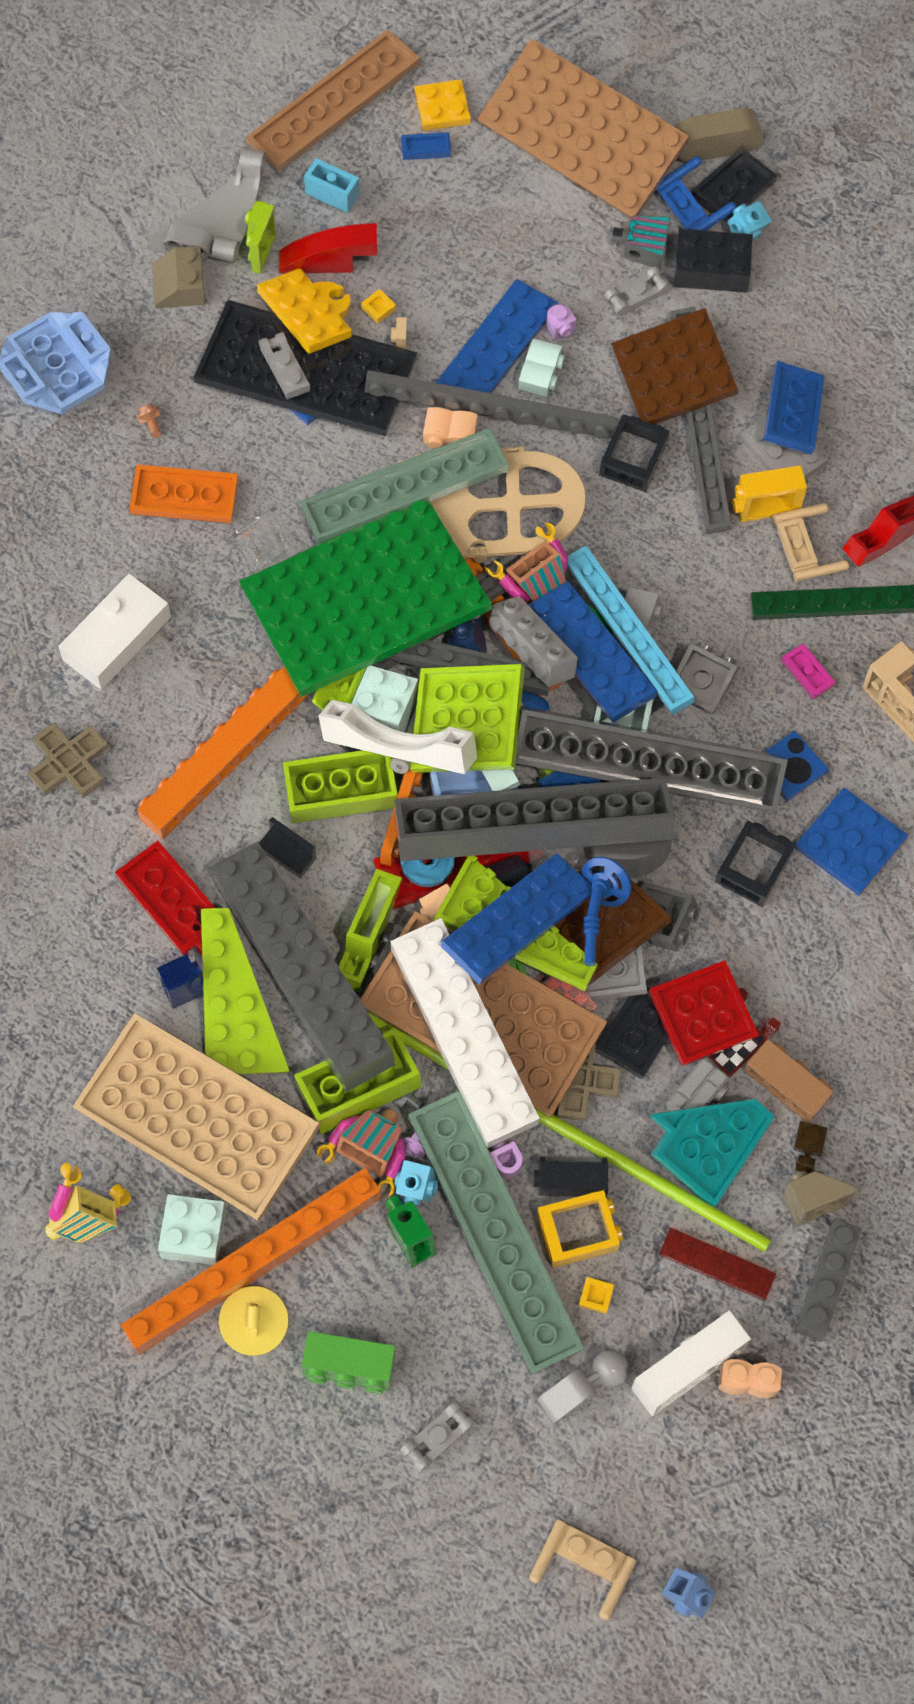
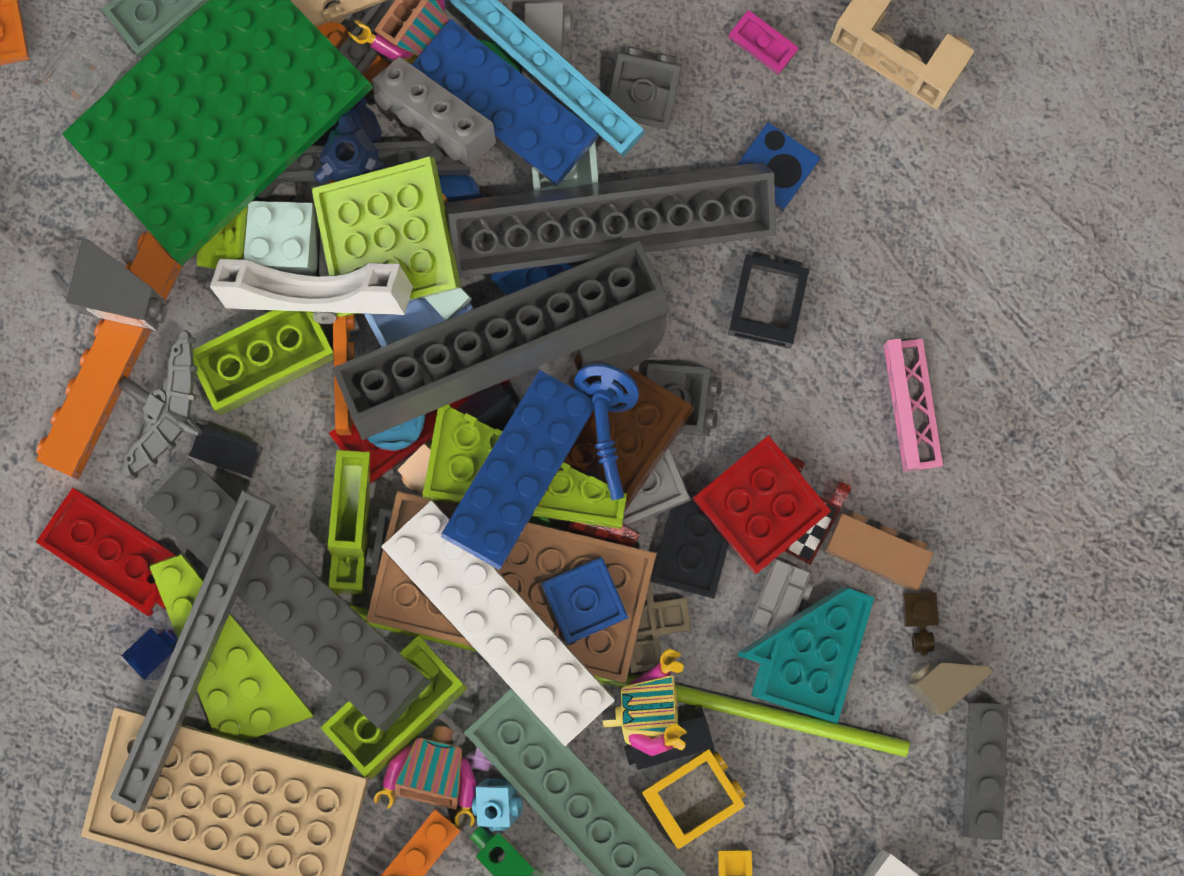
camera: 15 degrees left, 15 degrees up
lavender plate [490,1141,522,1179] -> none
clear red plate [659,1227,776,1302] -> none
blue plate [795,787,908,896] -> none
none -> dark grey slope [66,238,167,331]
none -> dark grey plate [111,491,276,813]
none -> bar [119,330,202,480]
none -> dark blue rock [314,114,388,183]
none -> blue tile [541,556,629,645]
none -> torso [602,649,687,756]
none -> bright pink fence [883,339,943,472]

